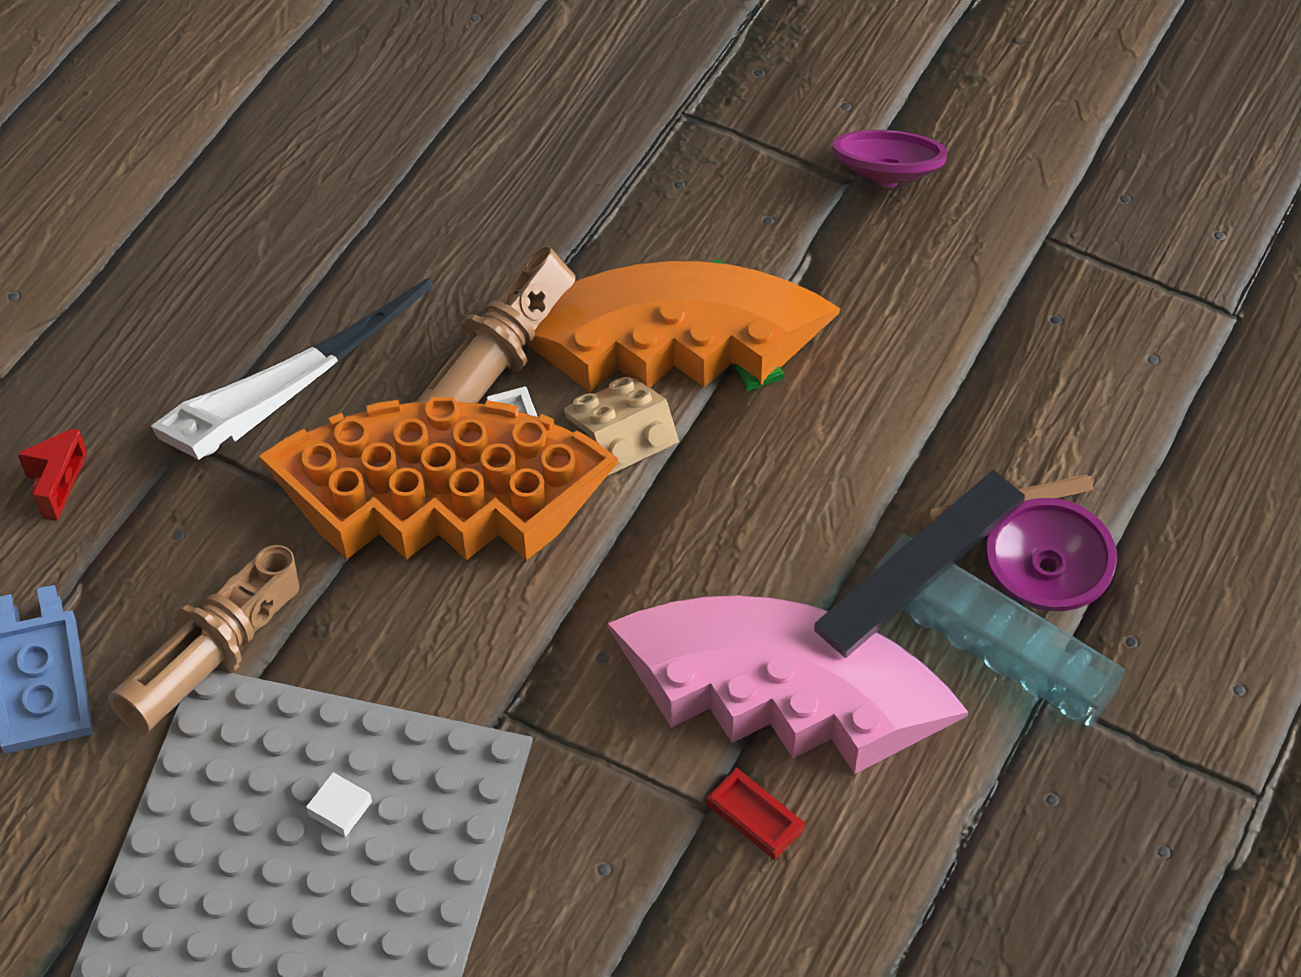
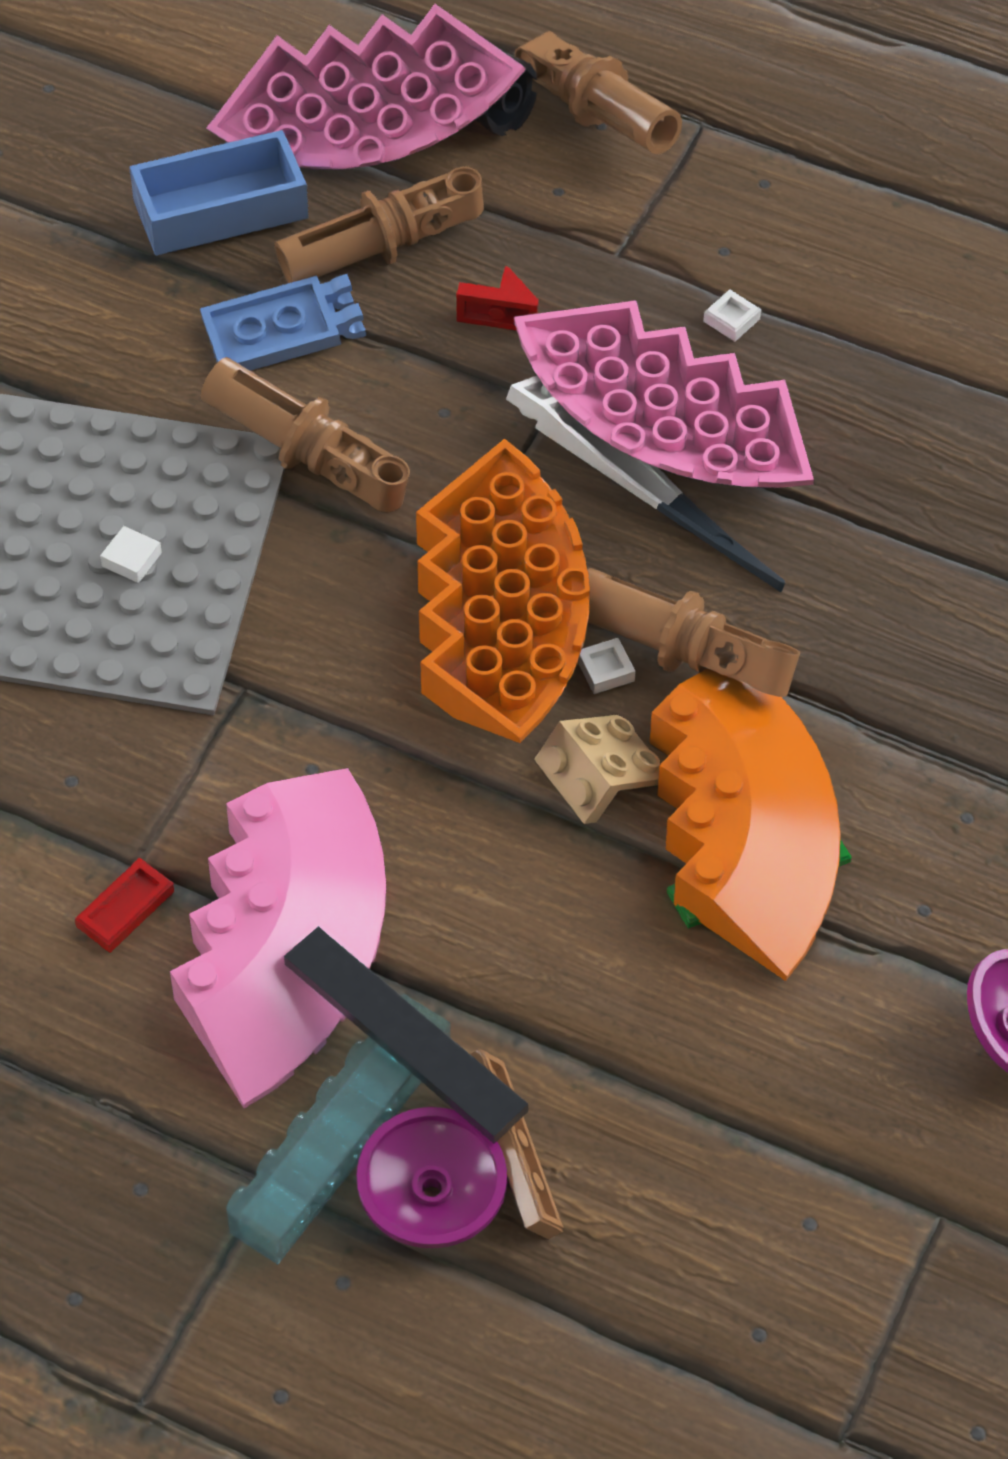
camera: 85 degrees right, 0 degrees up
none -> bright pink brick [514,301,814,488]
none -> white tile [703,289,761,342]

